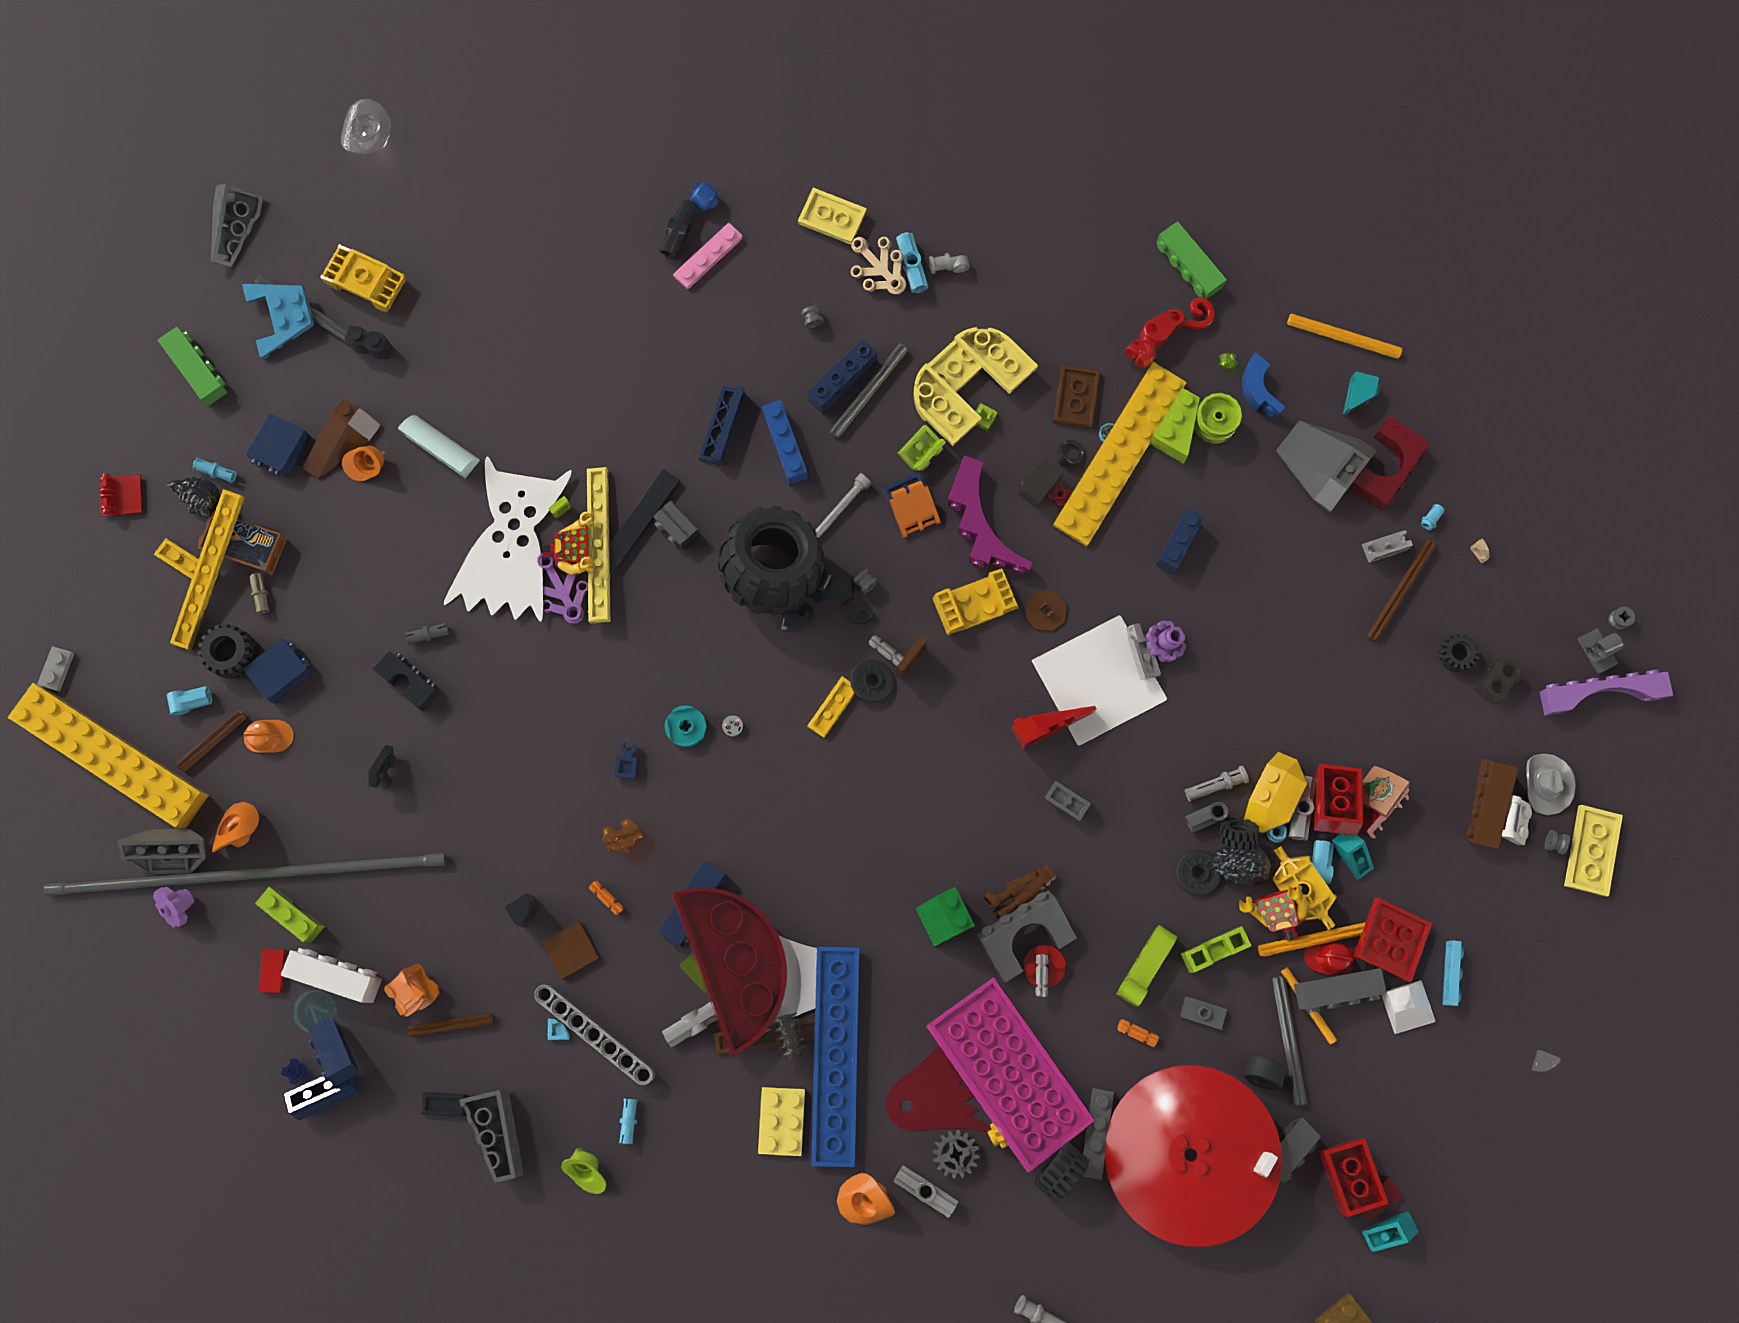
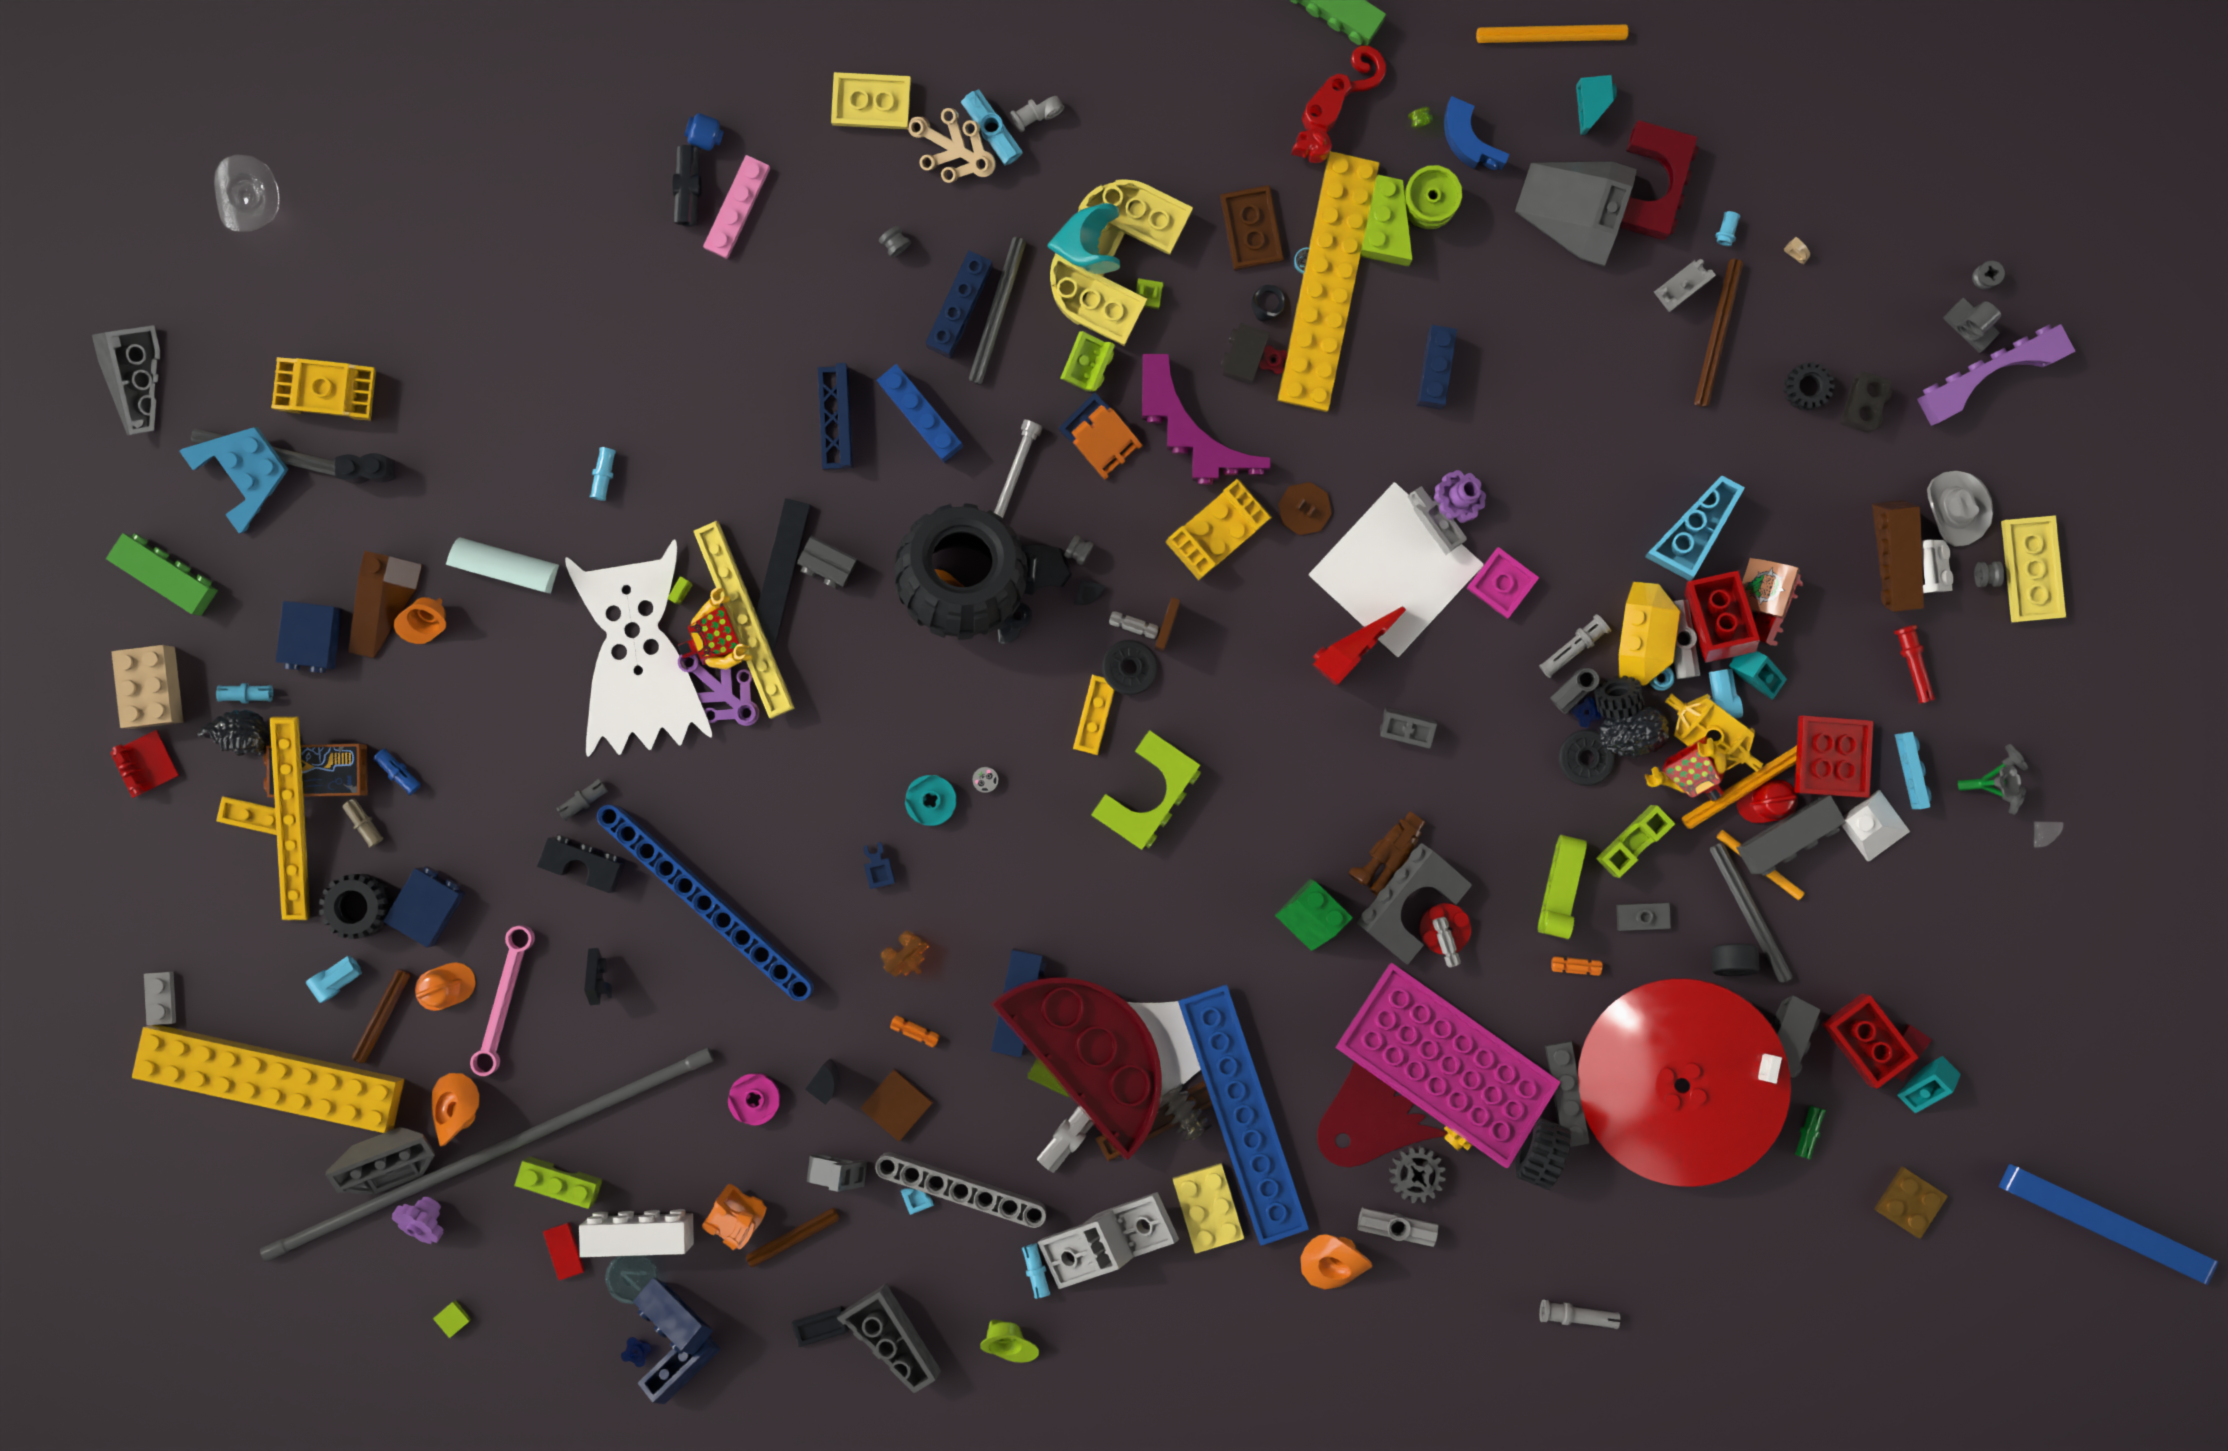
camera: 20 degrees left, 10 degrees up
none -> tan brick [111,645,184,729]
none -> blue pin [373,748,422,796]
none -> lime tile [433,1300,472,1338]
none -> bright pink piece [470,925,535,1076]
none -> medium azure pin [589,447,616,501]
none -> blue beam [597,805,814,1001]
none -> dark pink plate [728,1073,781,1126]
none -> dark grey tile [807,1154,867,1192]
none -> light grey bracket [1038,1192,1179,1289]
none -> teal animal [1047,203,1120,274]
none -> lime arch [1091,730,1201,850]
none -> dark pink plate [1466,547,1539,619]
none -> clear blue plate [1571,697,1602,728]
none -> medium azure wedge [1645,476,1745,581]
none -> green pin [1795,1105,1826,1160]
none -> red pin [1894,624,1936,703]
none -> dark grey plant [1958,744,2028,815]

